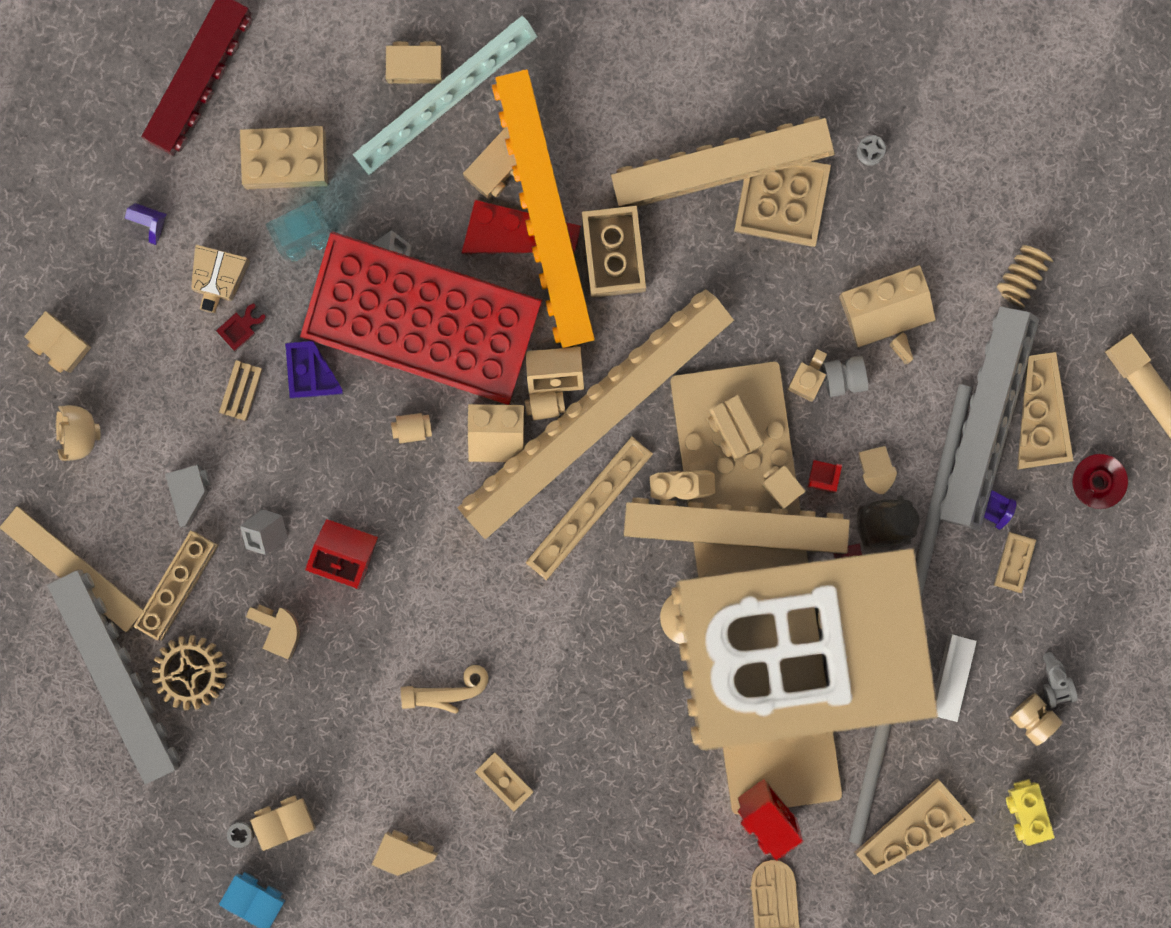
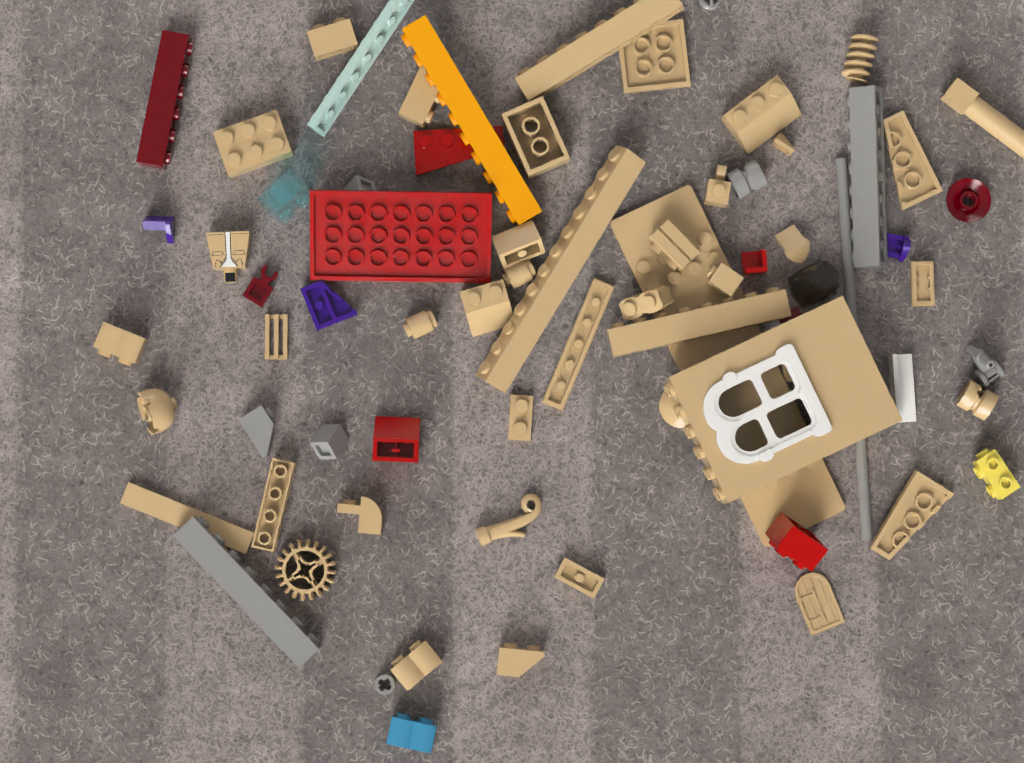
camera: 30 degrees left, 0 degrees up
none -> tan plate [508,395,533,441]

